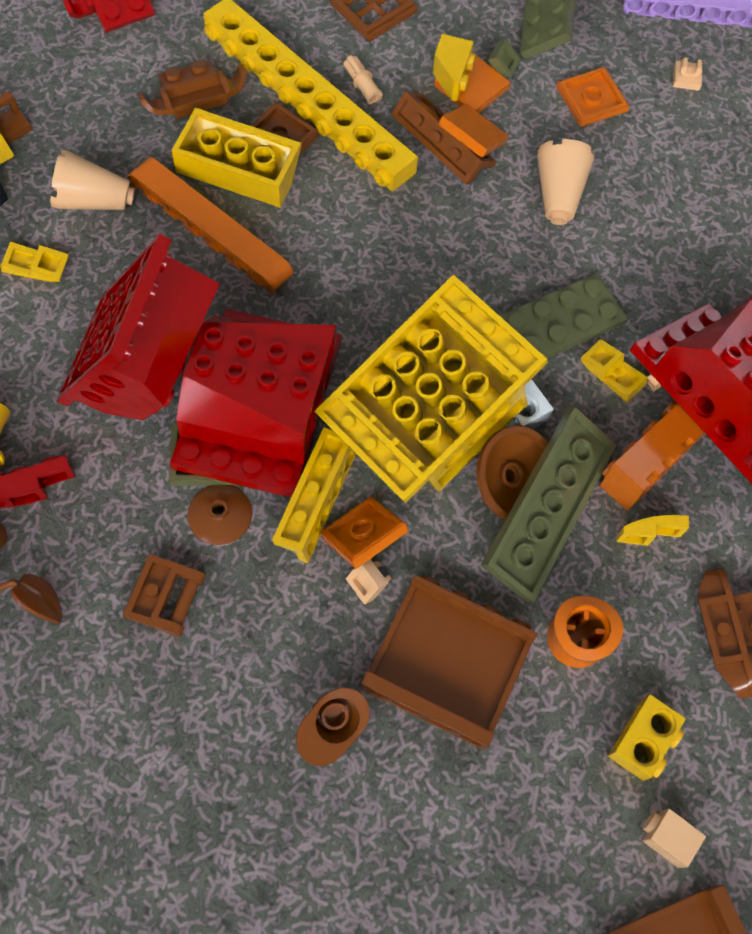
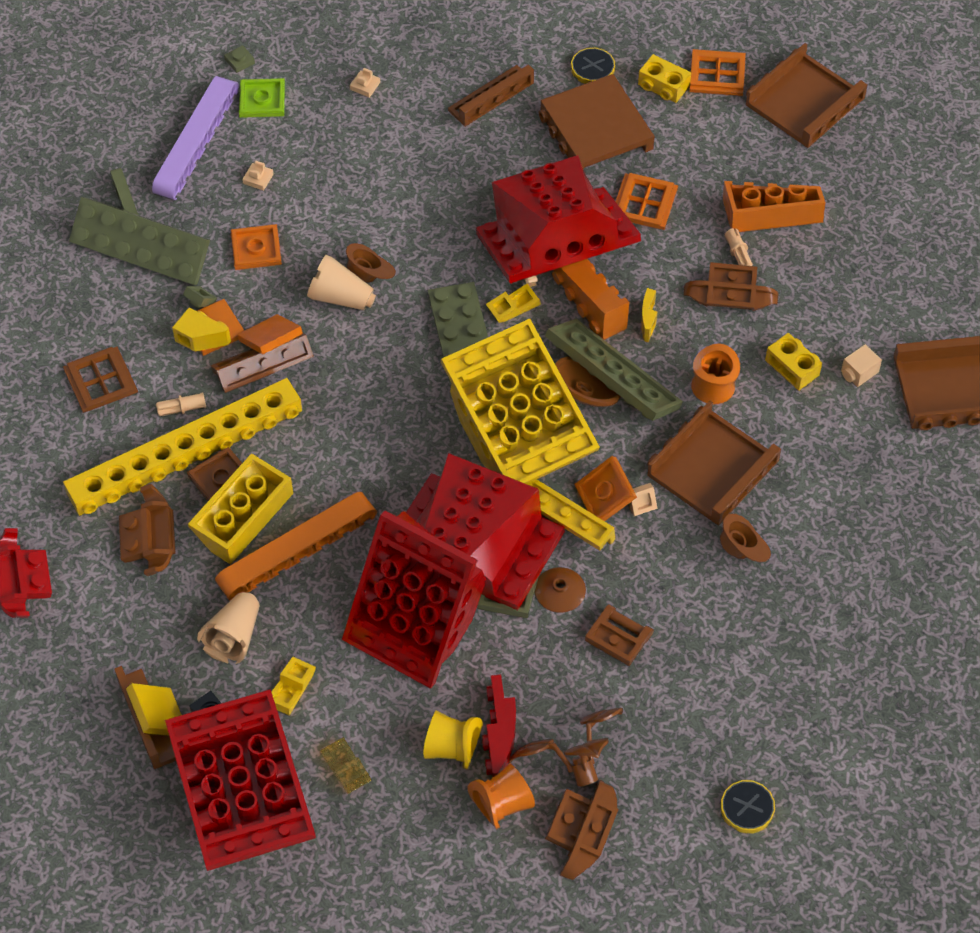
camera: 70 degrees left, 10 degrees down
none -> dark orange piece [346,243,396,283]

